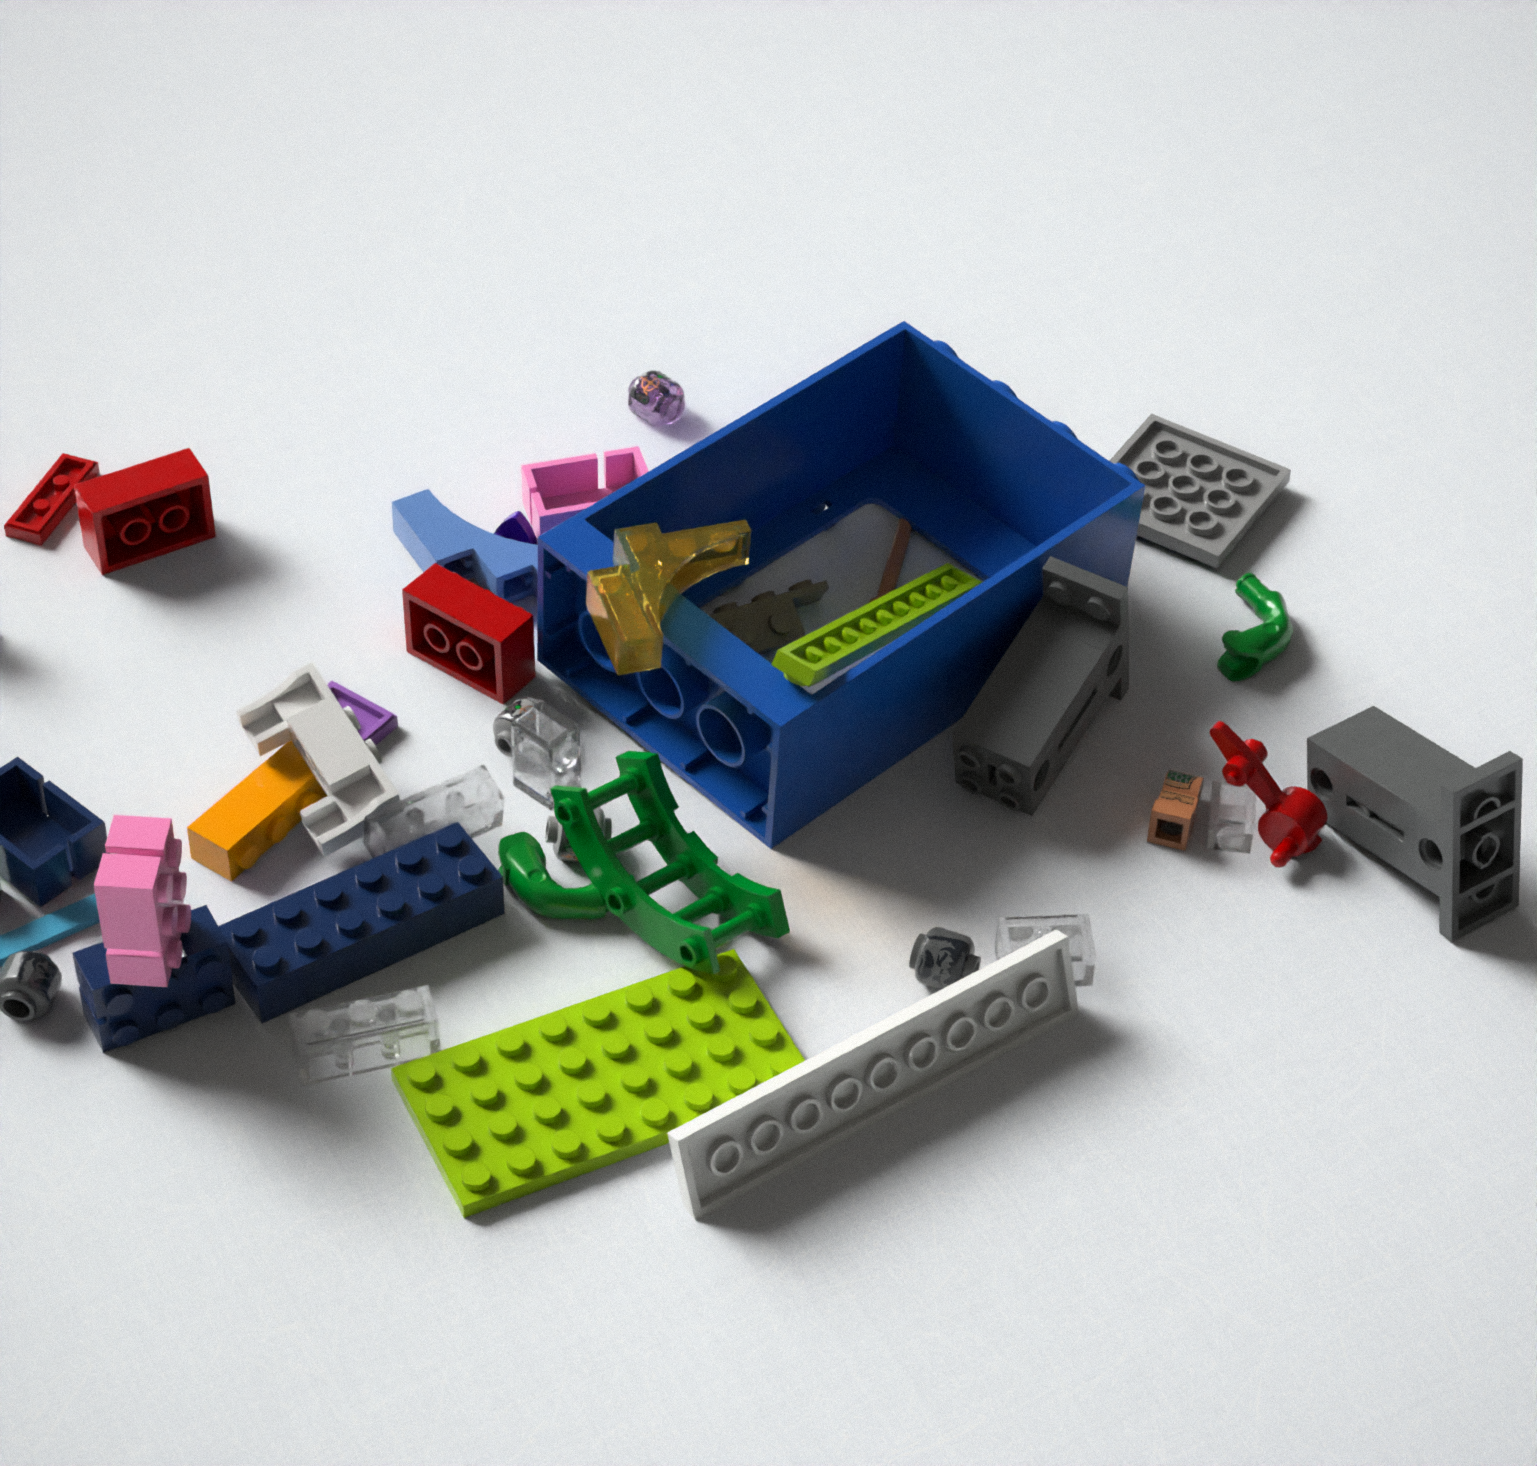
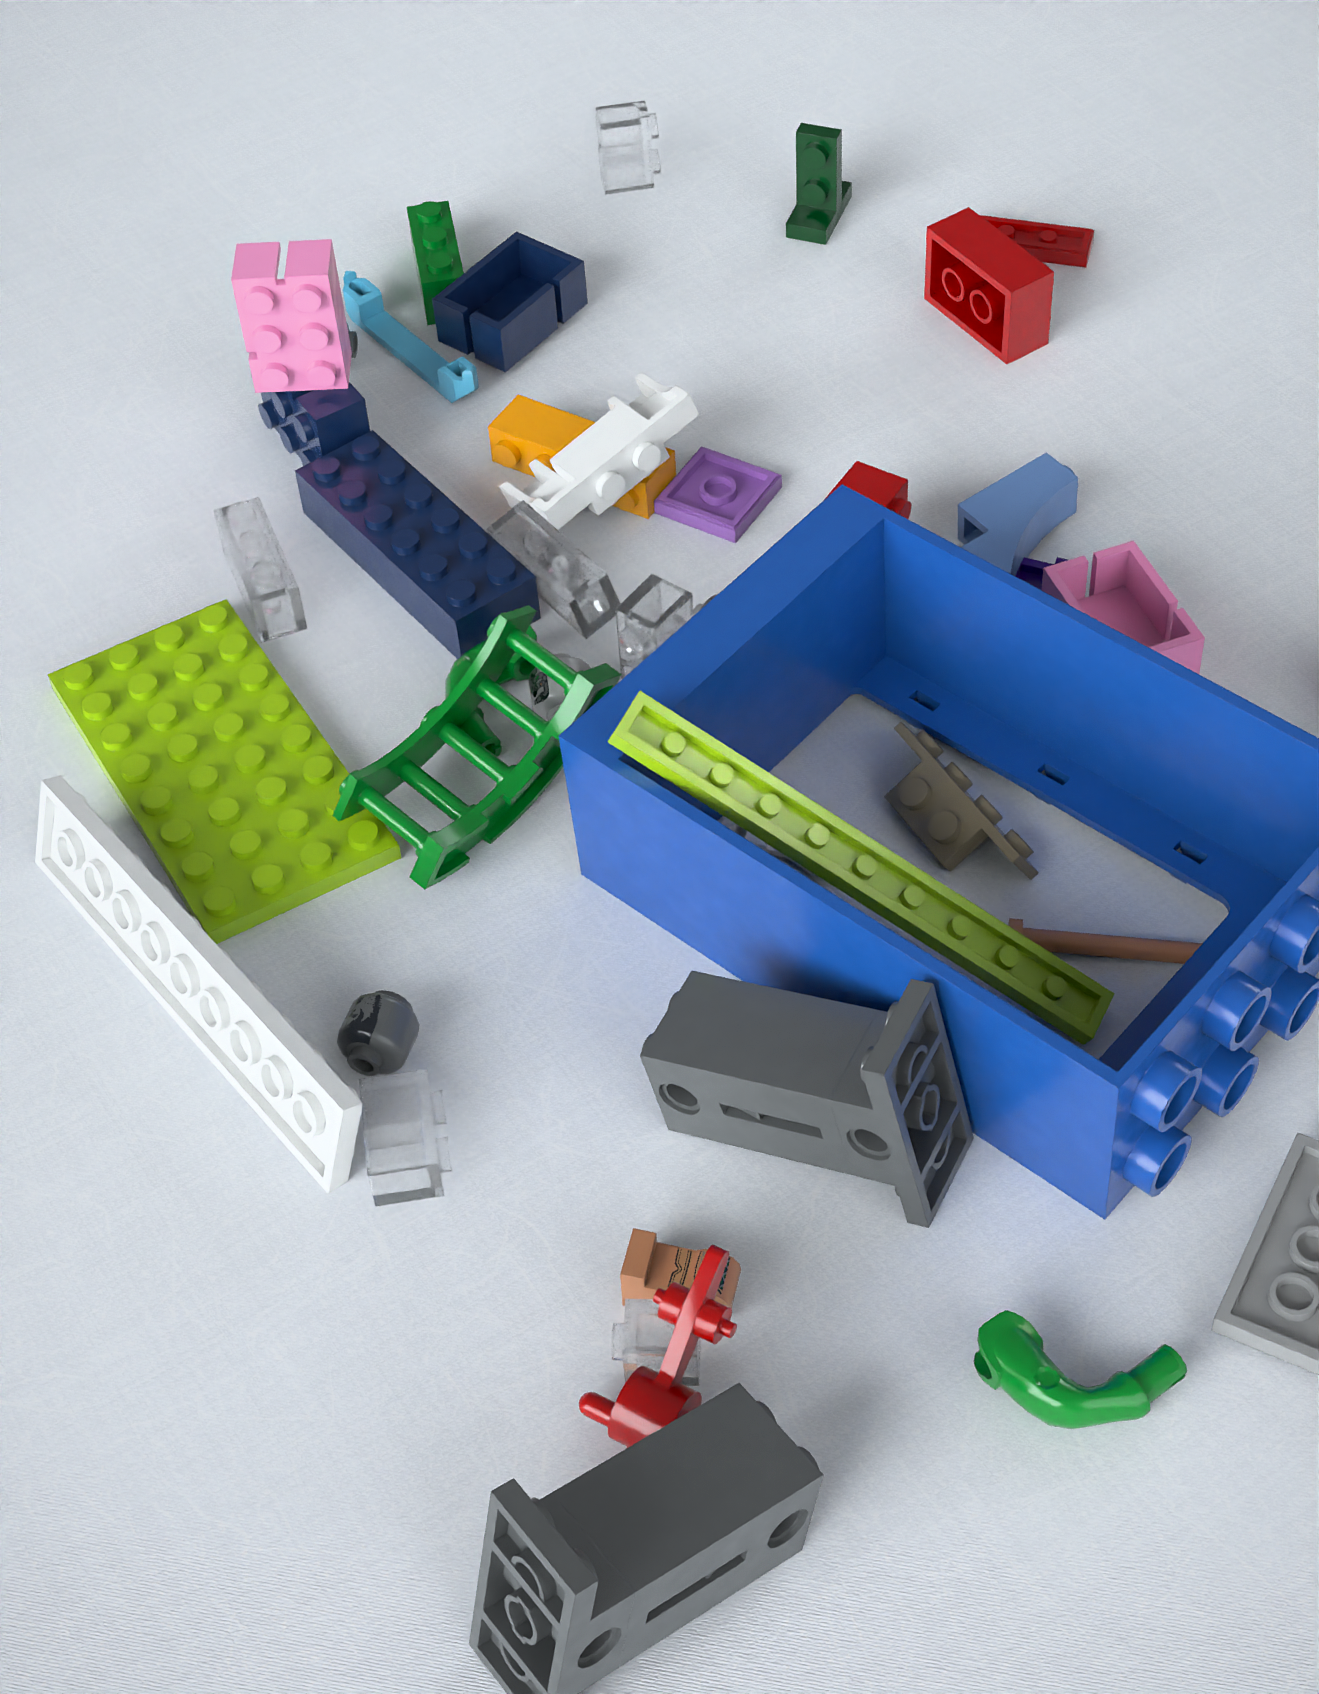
camera: 90 degrees right, 5 degrees up
clear yellow arch [586,520,751,675] -> none

